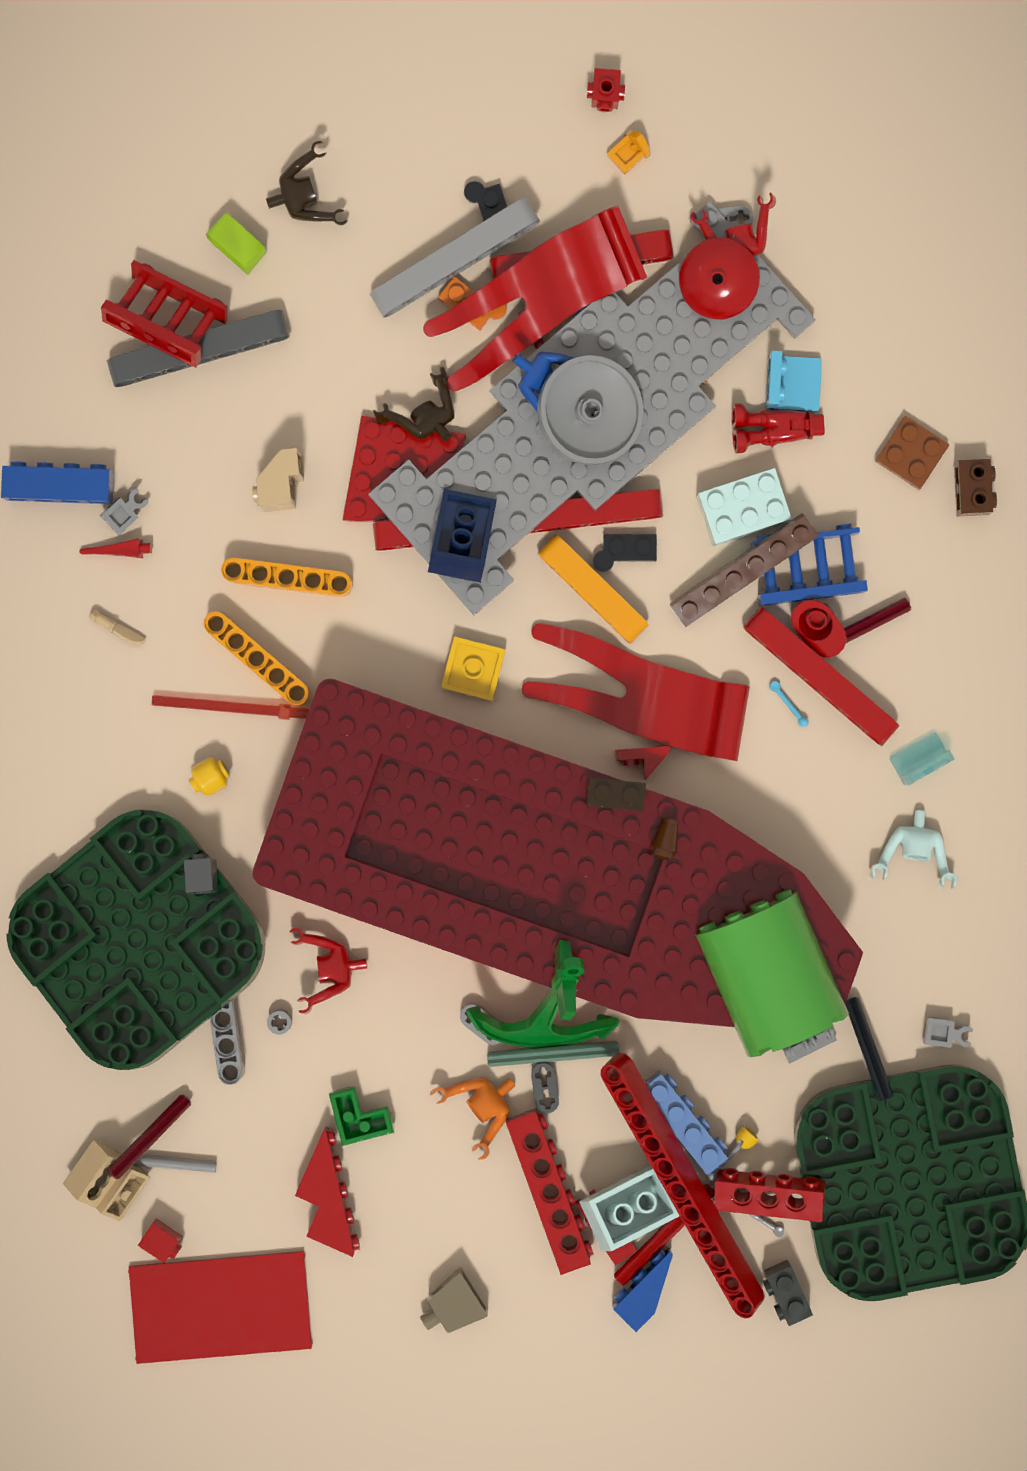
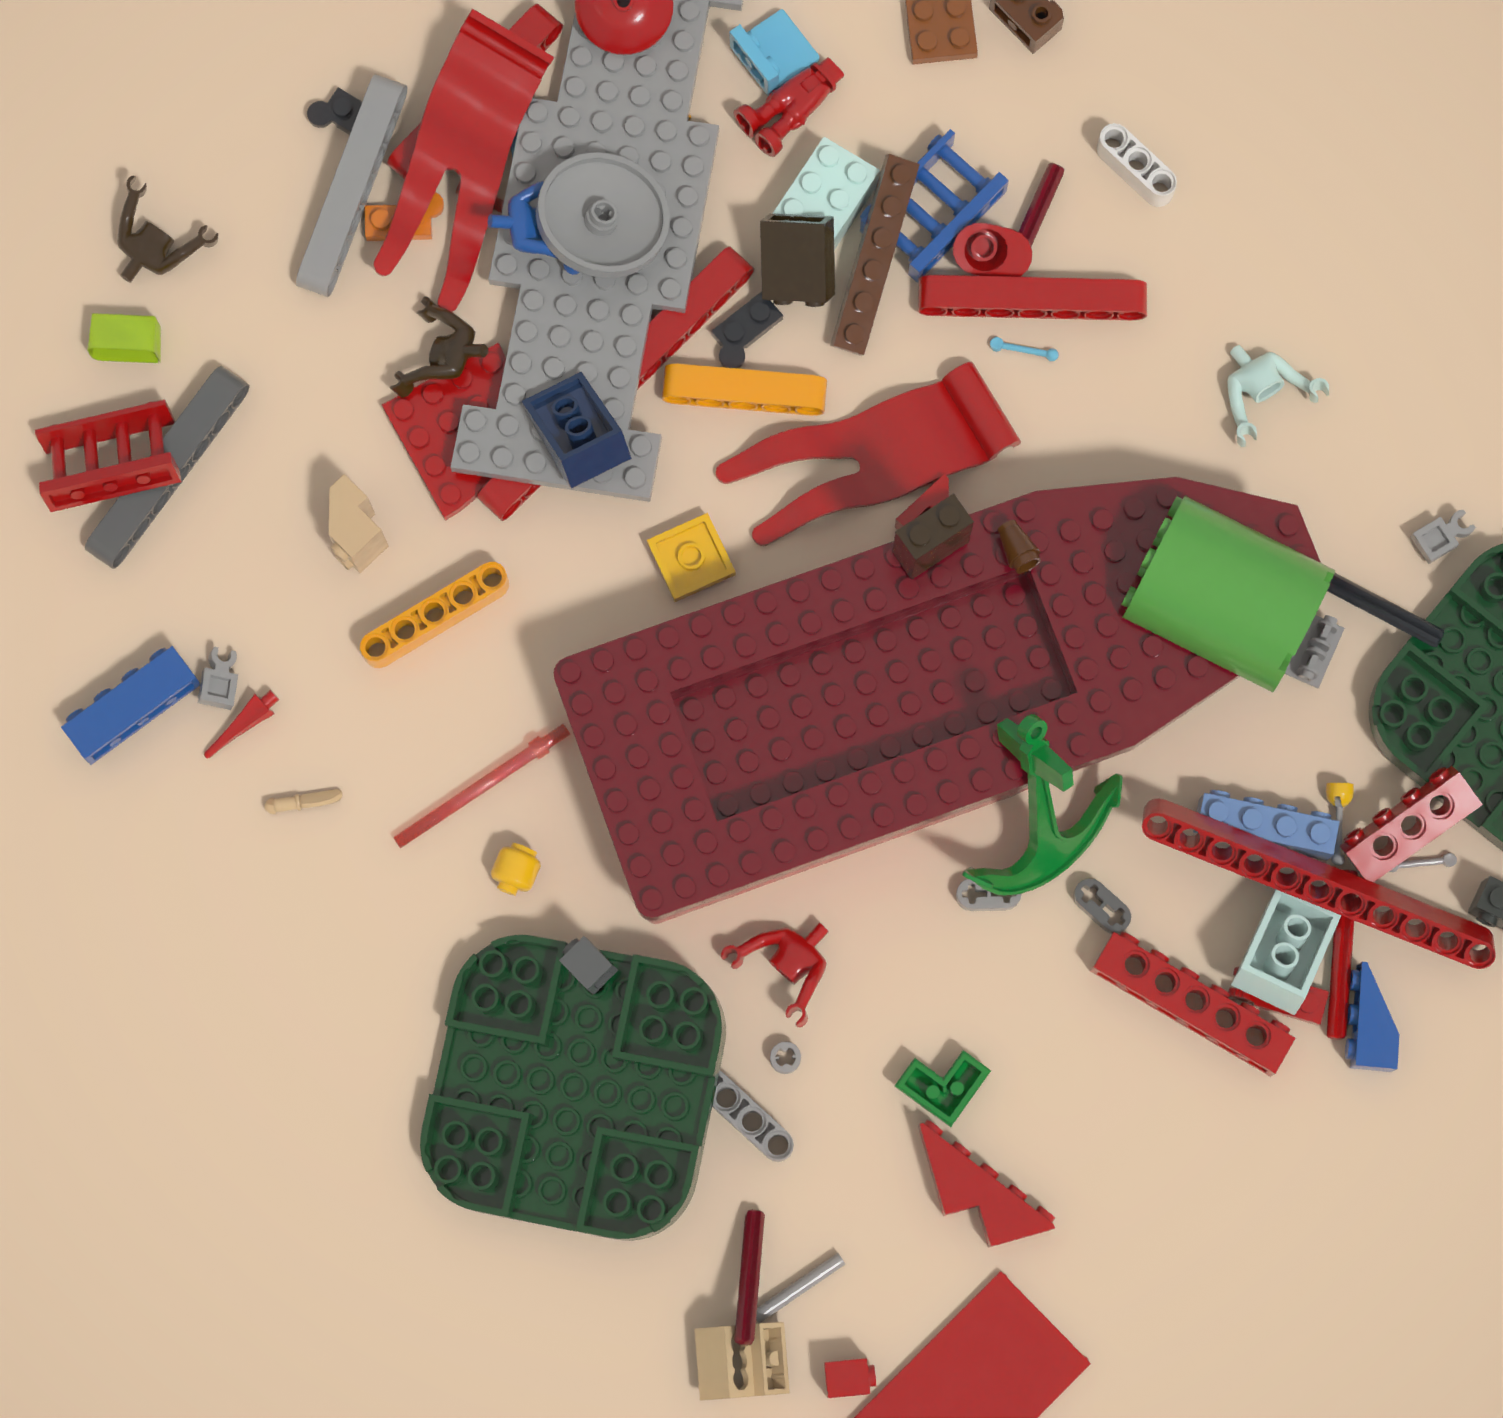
camera: 40 degrees left, 10 degrees down
light orange beam [203,611,311,706] -> none
dark tan torso [420,1268,488,1333] -> none
orange piece [430,1077,515,1160] -> none
sand green axle [487,1041,619,1067] -> none
clear light blue panel [890,733,955,786] -> none
none -> dark brown brick [760,213,835,307]
none -> white beam [1097,123,1177,207]

